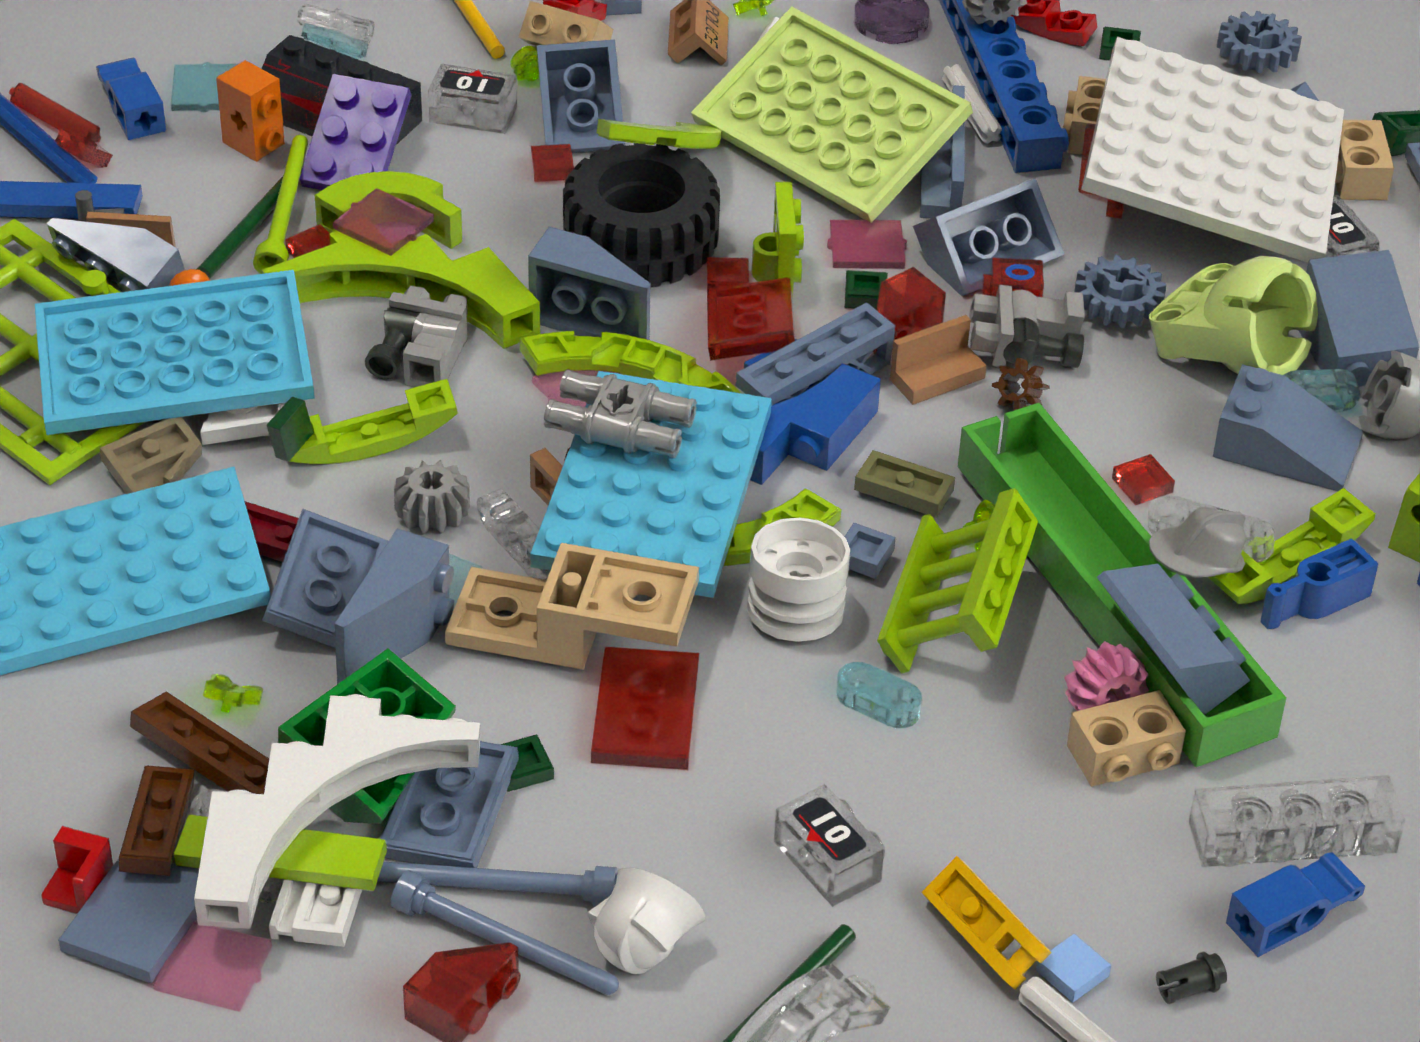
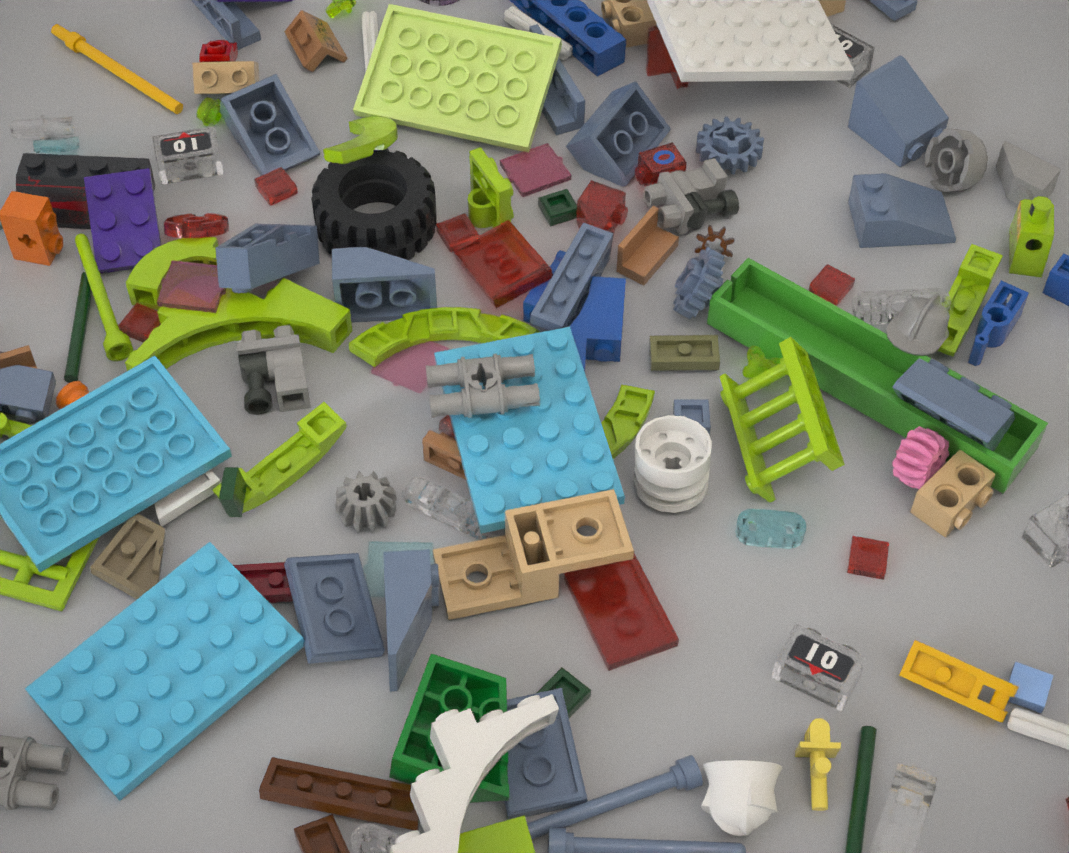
camera: 25 degrees left, 10 degrees up
clear neon green piece [203,674,263,713] -> none
yellowish green piece [1149,256,1318,376] -> none
clear light blue beam [1284,369,1361,413] -> none
none -> clear red tile [163,213,229,238]
none -> sand blue wedge [215,223,320,293]
none -> sand blue gear [673,247,725,319]
none -> light yellow arm [795,718,841,811]
none -> clear red tile [847,536,889,580]

